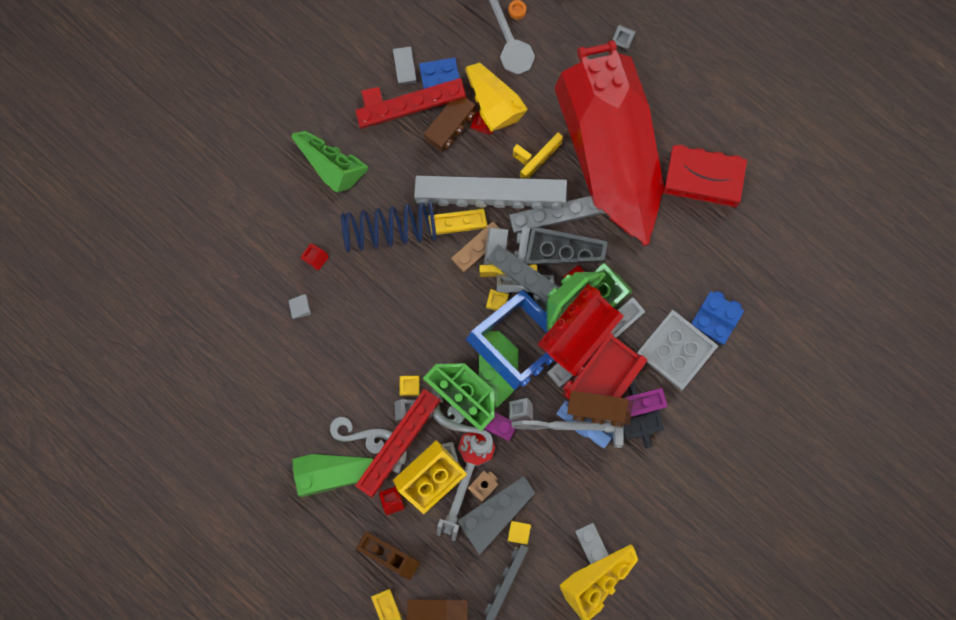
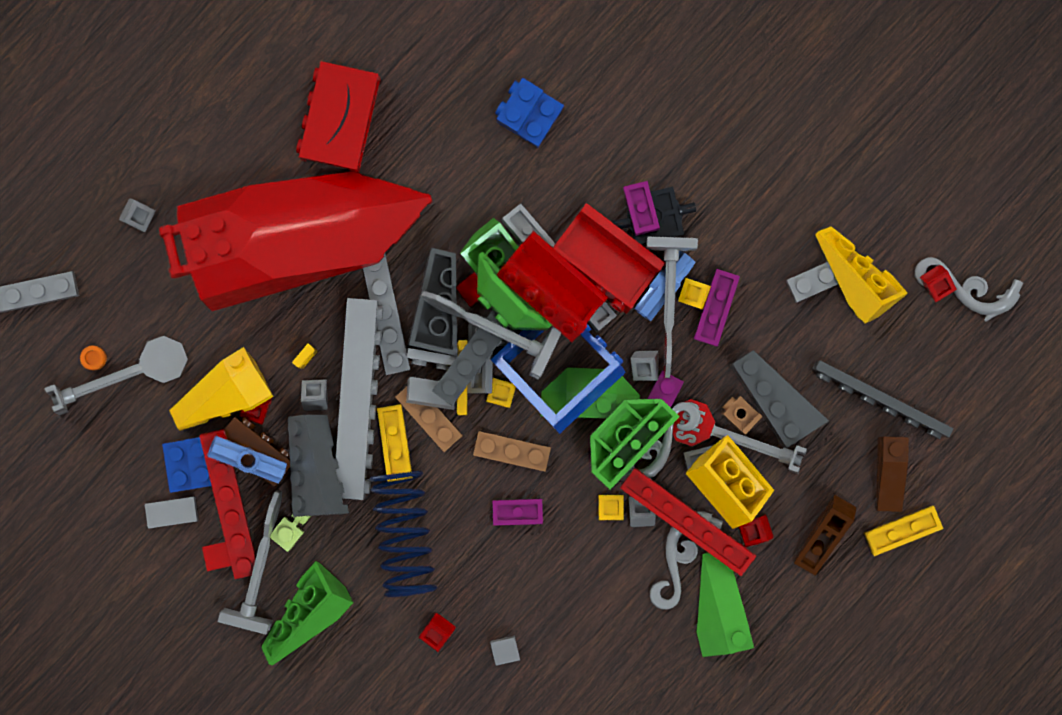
camera: 90 degrees left, 10 degrees up
yellow tile [508,521,531,545] -> none
yellow tile [520,133,563,179] -> none
reddish brown brick [567,391,633,428] -> none
light grey plate [637,310,718,391] -> none
none -> medium blue piece [207,436,287,484]
none -> light grey piece [218,490,282,635]
none -> yellowish green plate [270,514,311,552]
none -> dark grey wedge [288,415,349,517]
none -> light grey slope [301,379,328,411]
none -> light grey piece [421,291,561,379]
none -> medium nougat plate [473,431,551,472]
none -> magenta plate [493,499,543,526]
none -> yellow plate [678,278,711,309]
none -> magenta plate [693,269,740,347]

